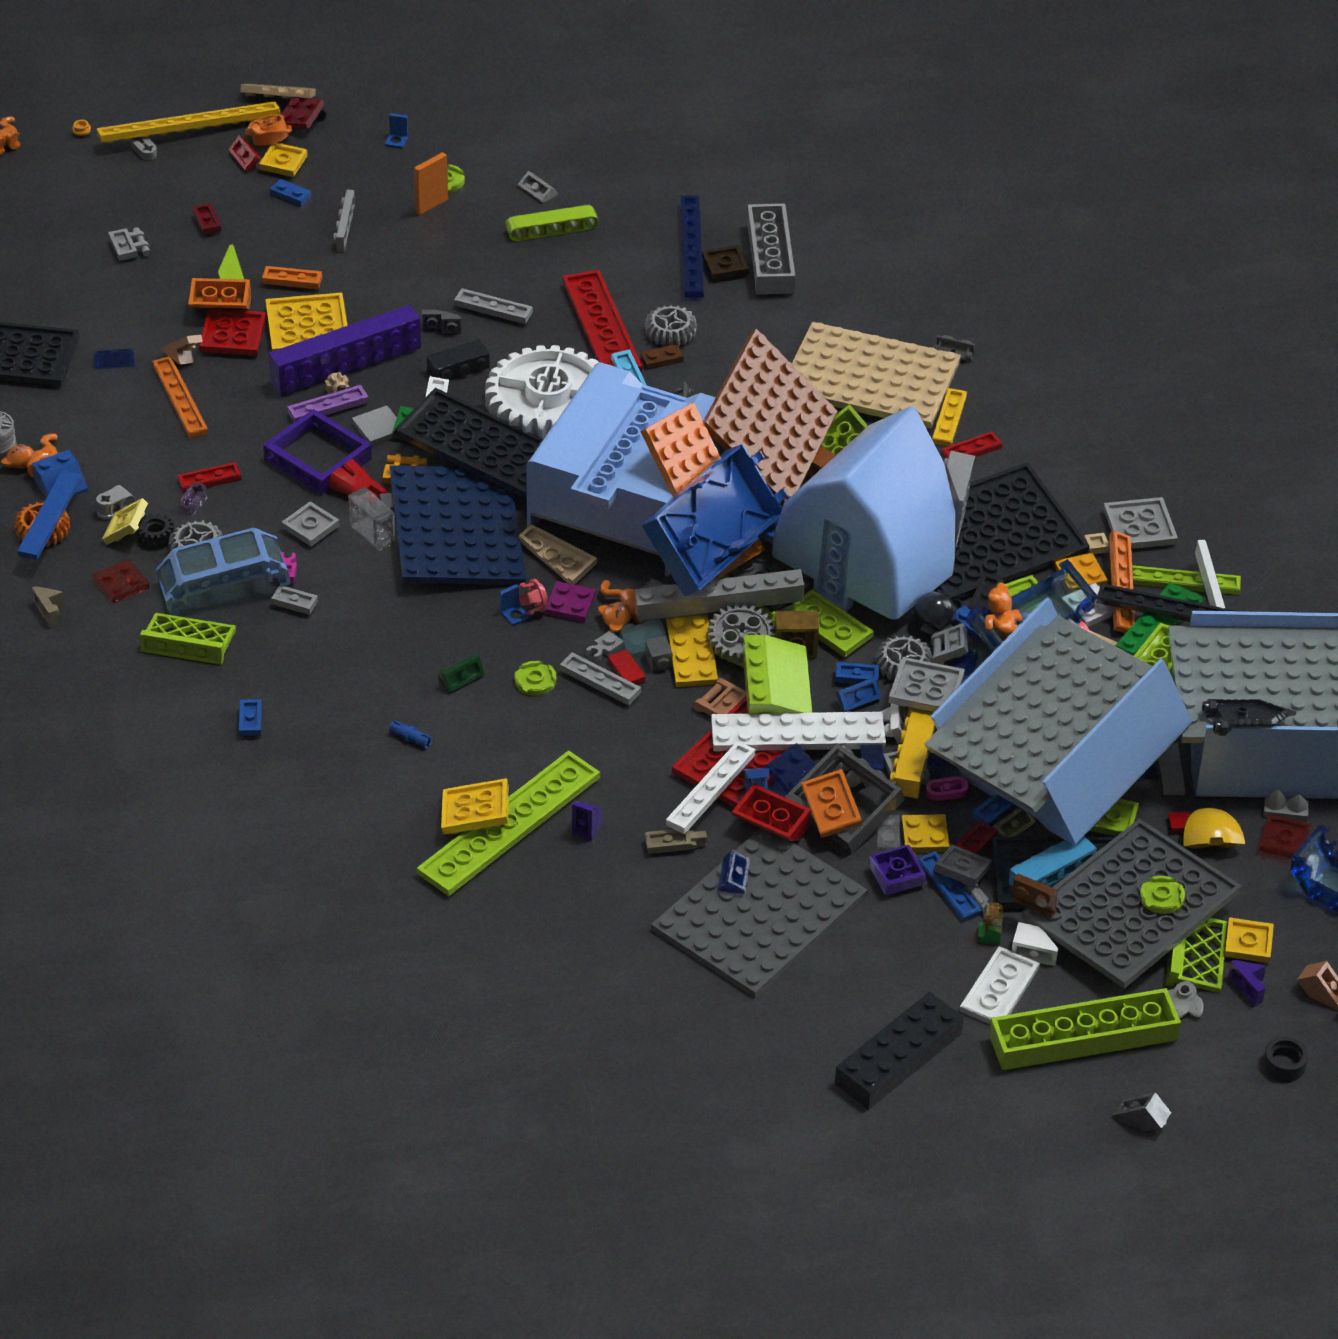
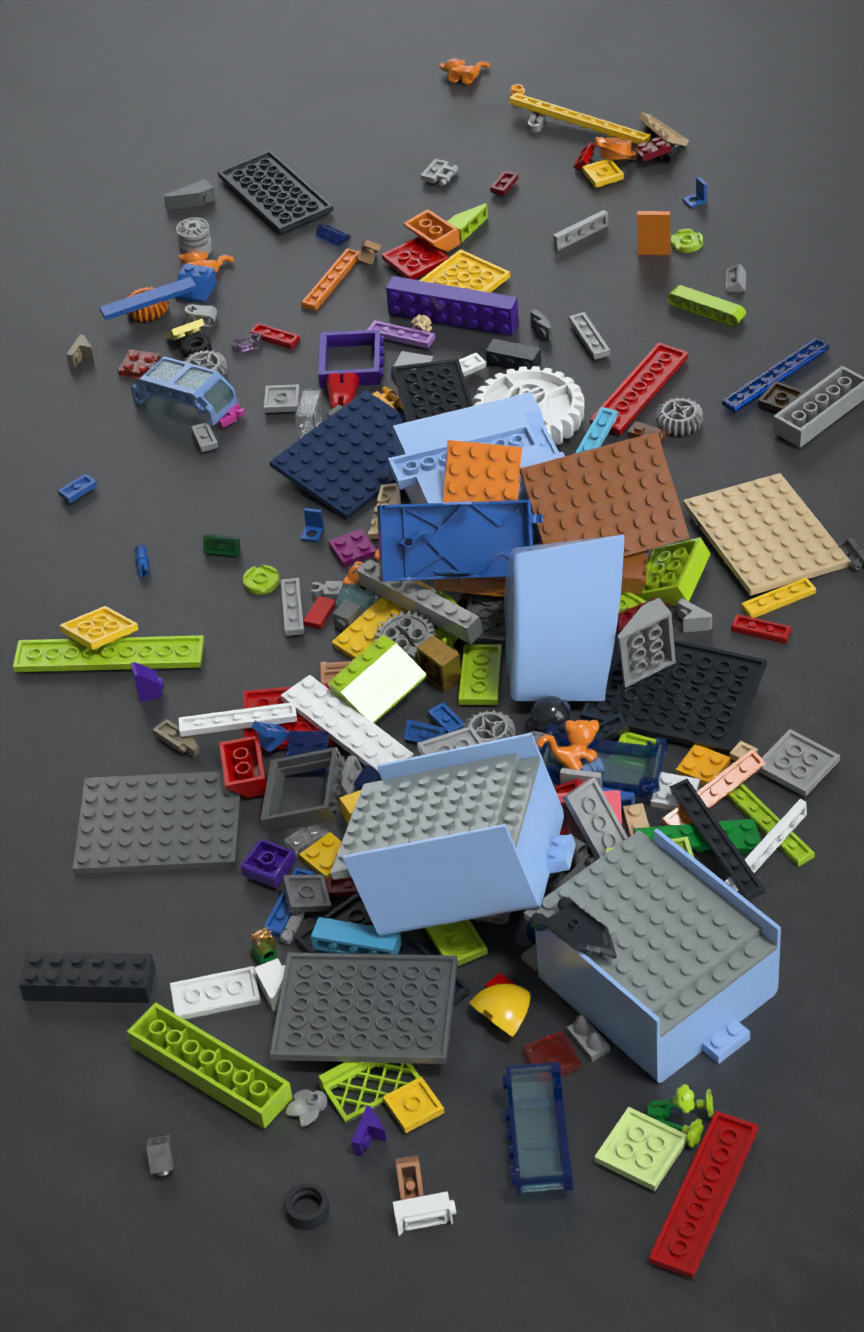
camera: 55 degrees right, 0 degrees up
lime fence [140,613,236,665] -> none
orange plate [262,266,322,289] -> none
blue plate [270,179,312,207] -> none
coral piece [518,579,548,615] -> none
clear blue slope [718,850,750,894] -> none
orange tile [801,769,863,838] -> none
reddish brown plate [1012,874,1058,918] -> none
lime tile [1140,876,1185,914] -> none

